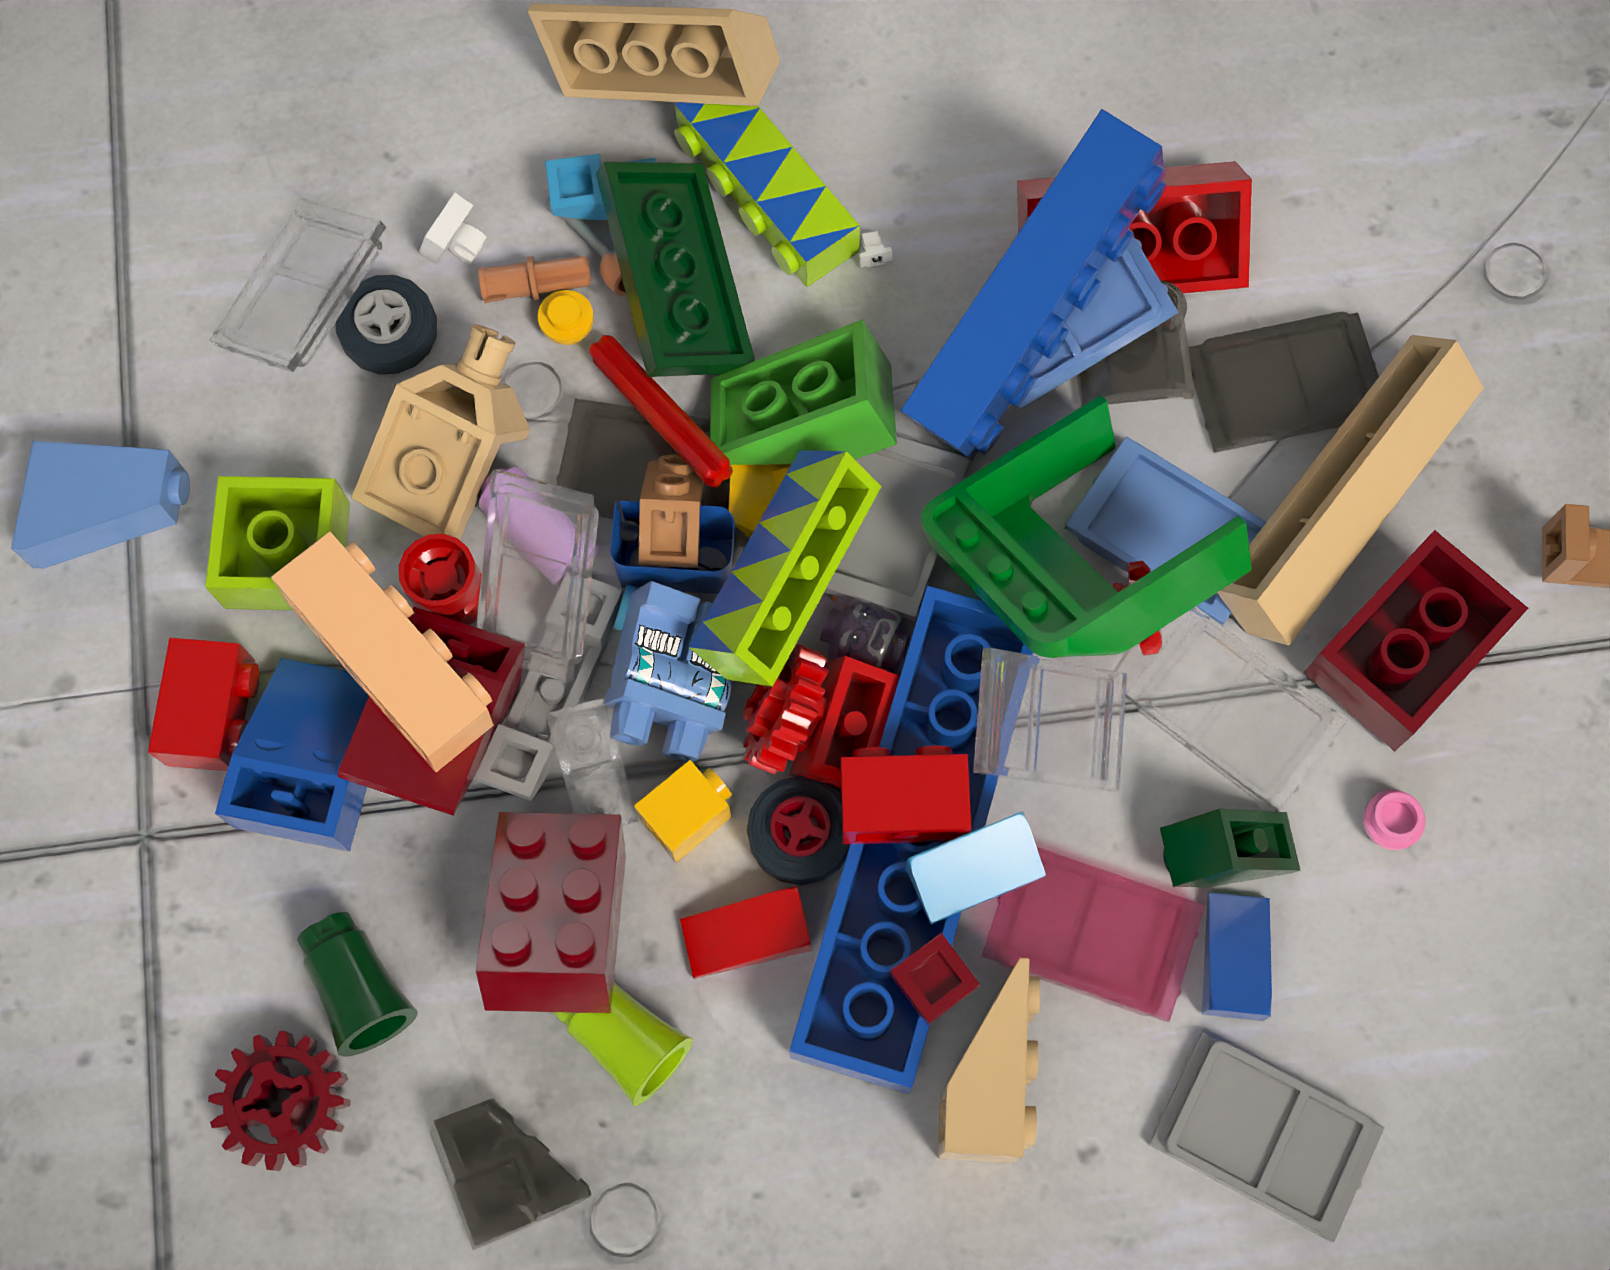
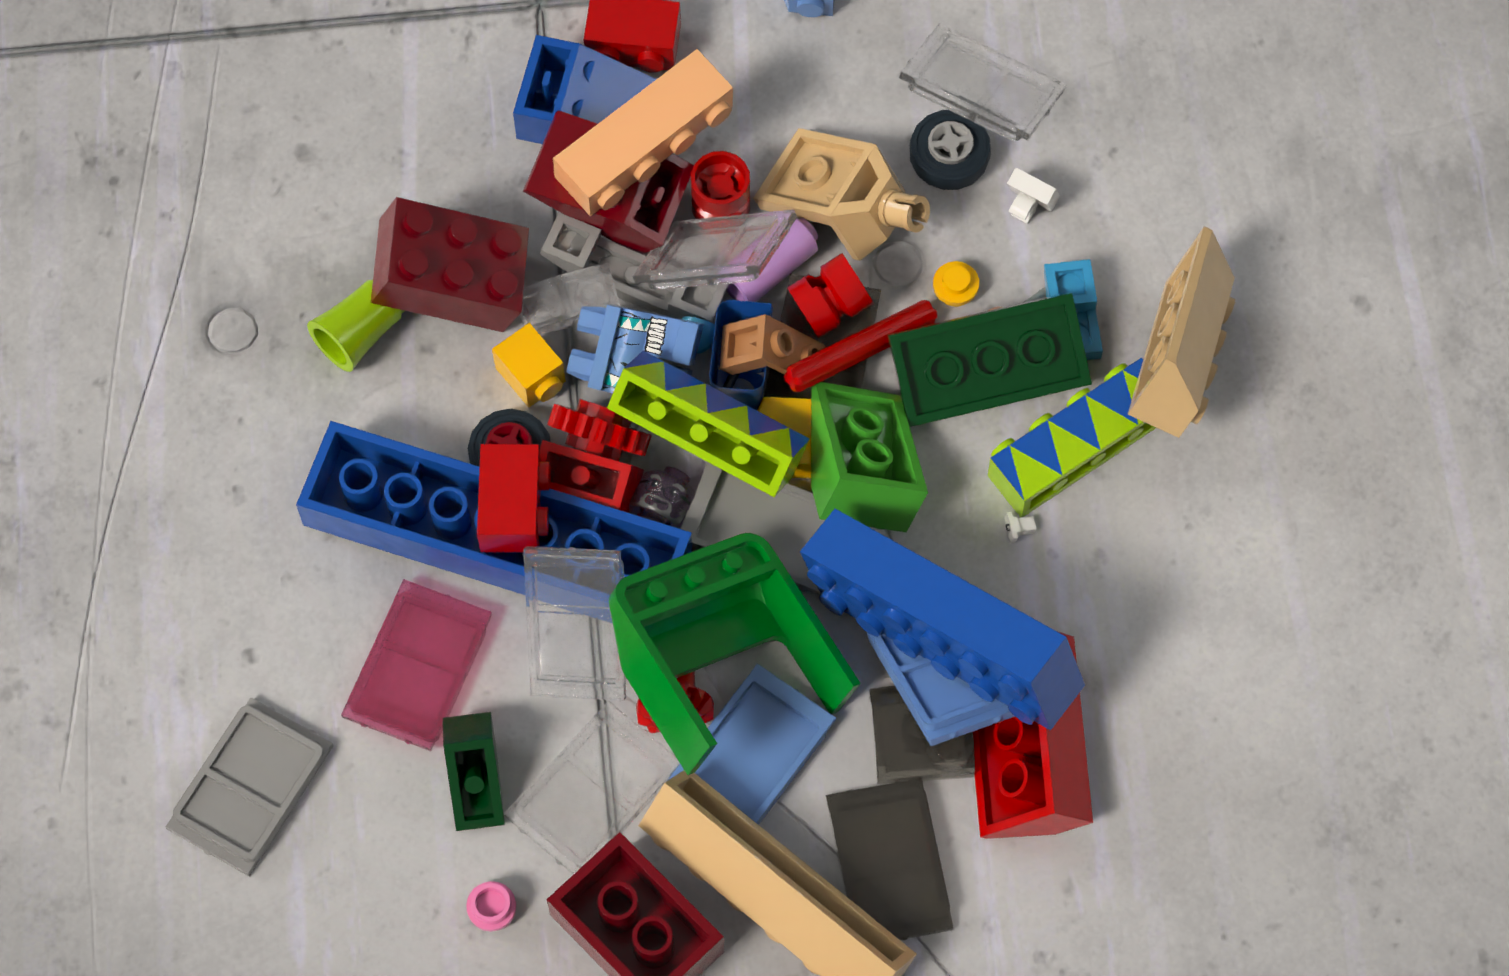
camera: 90 degrees right, 5 degrees down
lime brick [205,476,350,610] -> none
dark red gear [208,1031,351,1171] -> none
dark green plant [297,912,418,1057] -> none
clear smoke slope [430,1098,592,1250] -> none
nougat axle [478,256,591,303] -> none
red slope [680,886,812,979] -> none
dark red plate [889,933,980,1026] -> none
slope [906,812,1046,925] -> none
tan slope [938,958,1040,1163] -> none
blue slope [1202,892,1272,1021] -> none
none -> red wheel [787,253,874,338]

